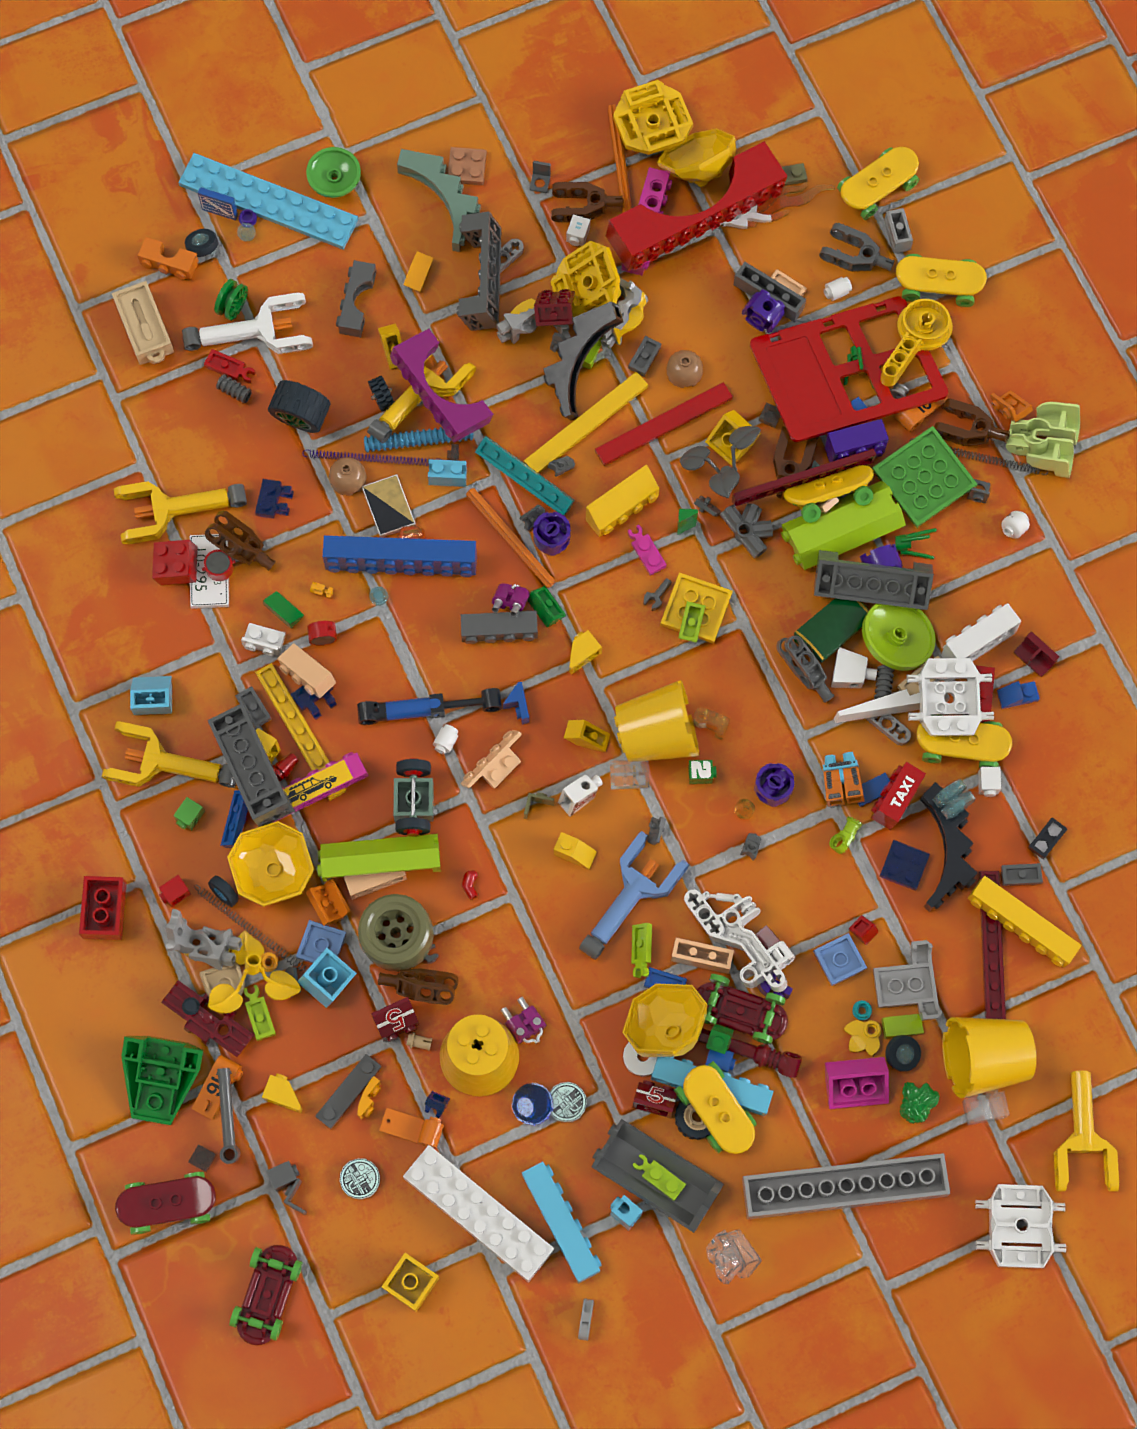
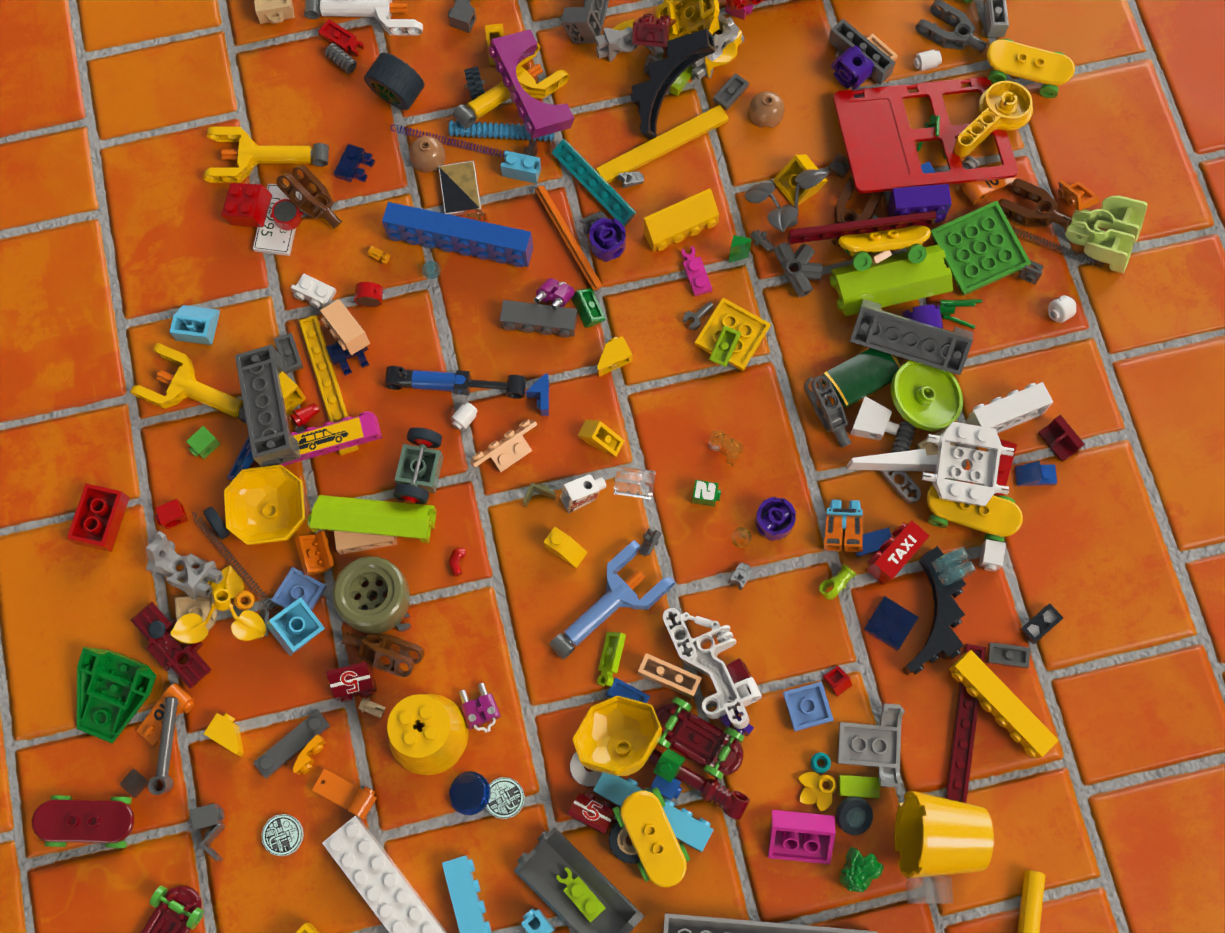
camera: 15 degrees right, 0 degrees up
lime plate [244,985,276,1041] -> none
green slope [263,591,304,629] -> none
clear blue tile [425,1091,450,1118] -> none
red tile [595,382,733,466] -> none
yellow cone [614,680,699,762] -> none

